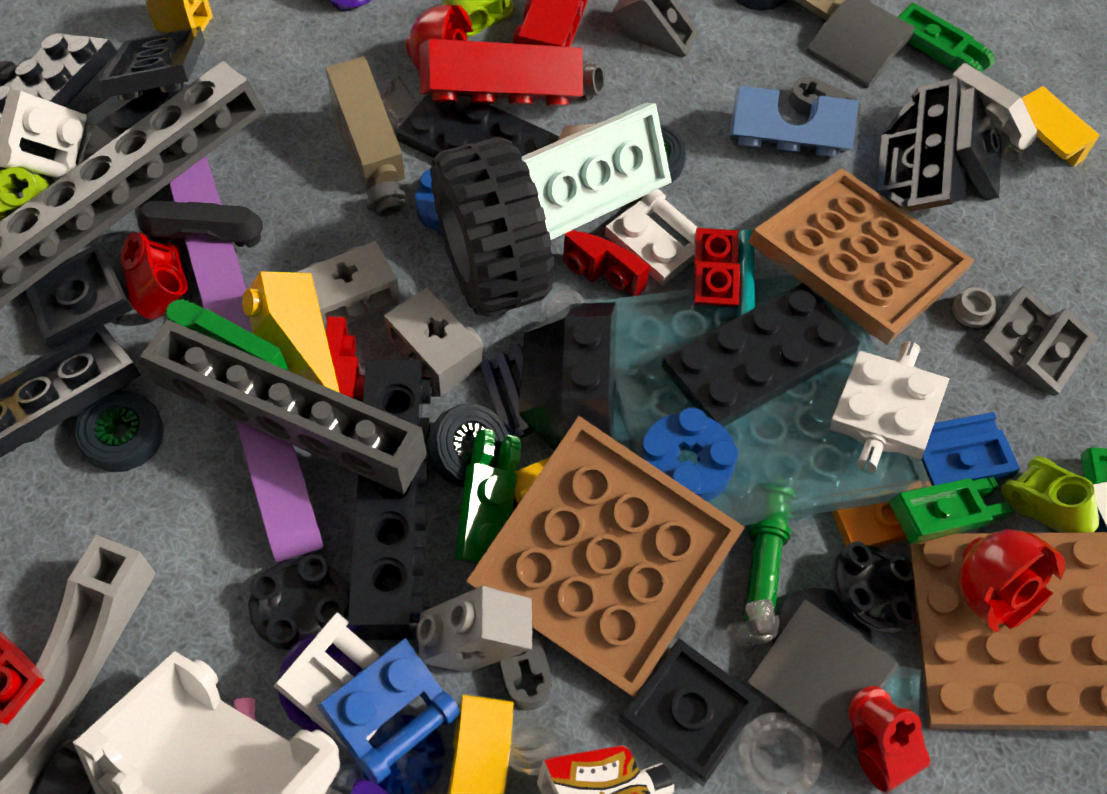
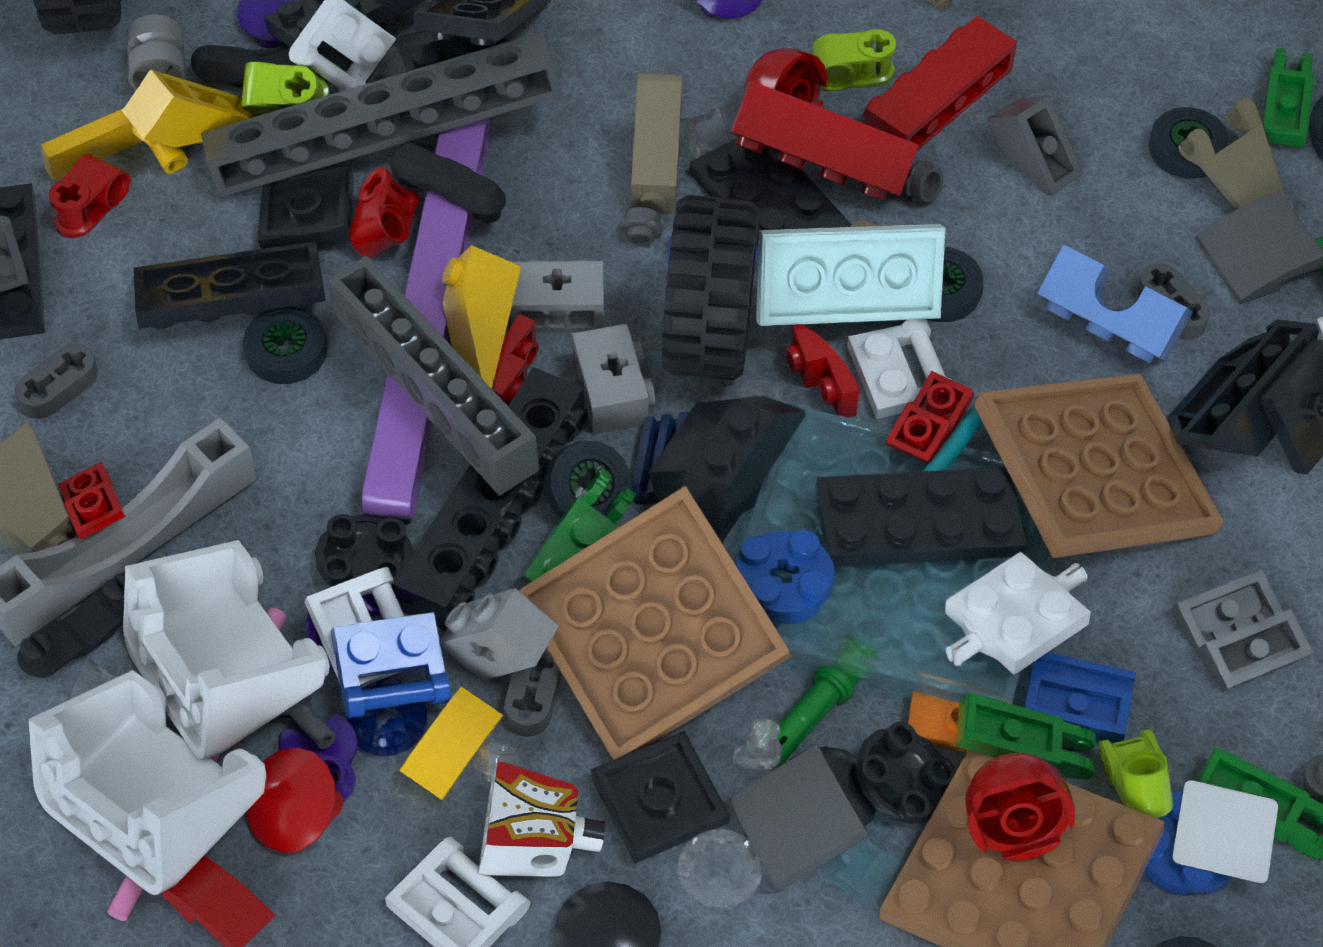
camera: 30 degrees right, 5 degrees down
green hinge [165,299,289,371] -> none
red piece [849,686,930,794] -> none
light grey plate [952,287,996,328] -> none

